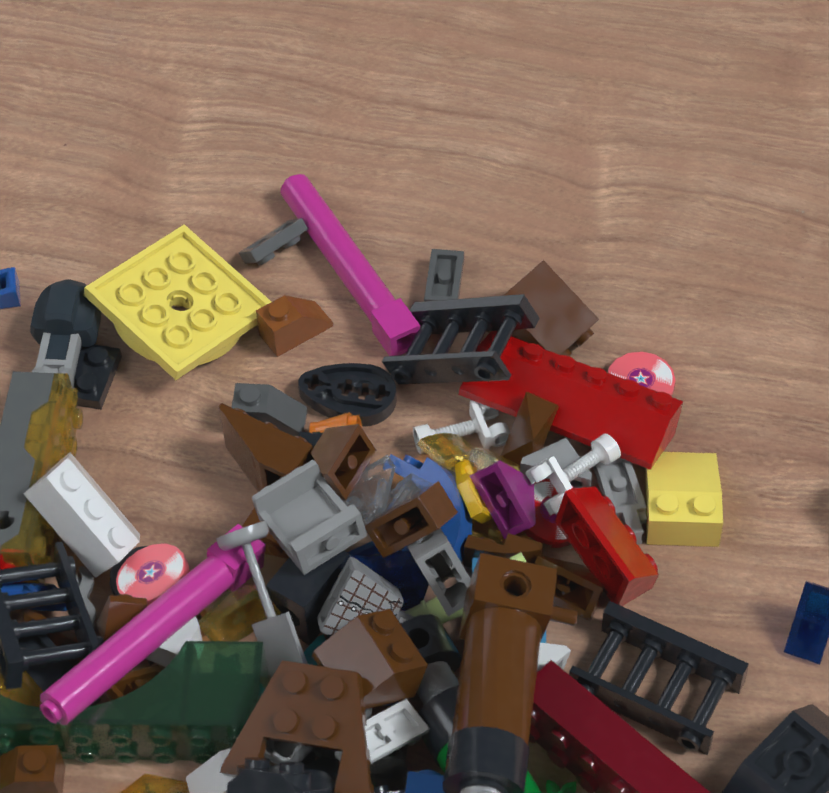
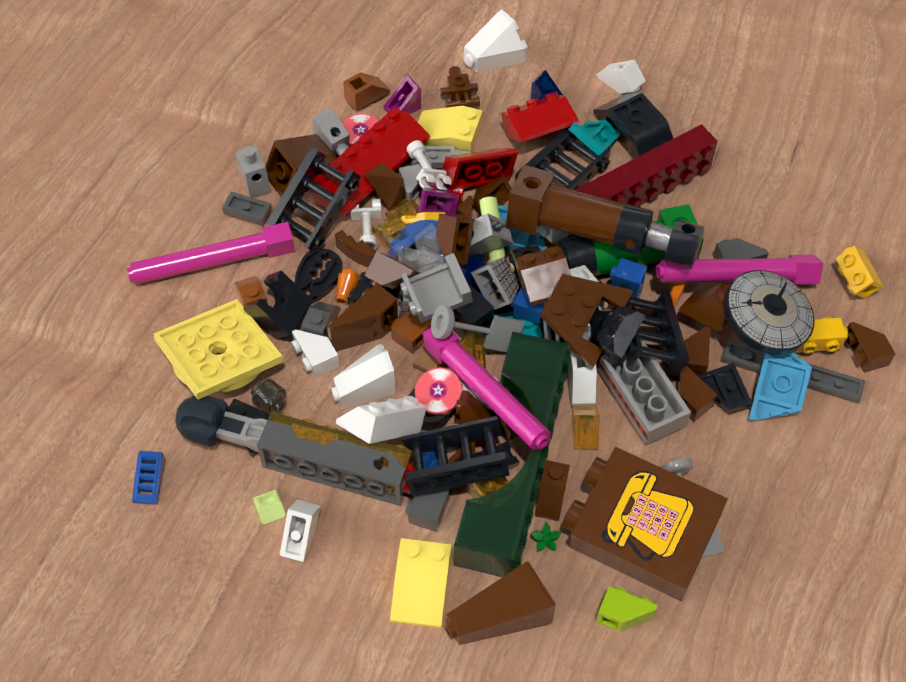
camera: 80 degrees left, 5 degrees up
dark grey plate [239,218,308,265] -> none
none -> light grey torso [235,146,271,198]
none -> black piece [243,270,314,339]
none -> clear smoke head [251,379,287,414]
none -> white slope [291,330,339,378]
none -> light grey torso [313,107,350,158]
none -> white slope [331,344,396,409]
none -> reddish brown slope [335,230,376,267]
none -> dark orange slope [343,72,390,111]
none -> magenta slope [383,75,421,114]
none -> reddish brown piece [440,66,480,108]
none -> red slope [501,92,579,143]
none -> teal wing [569,120,621,156]

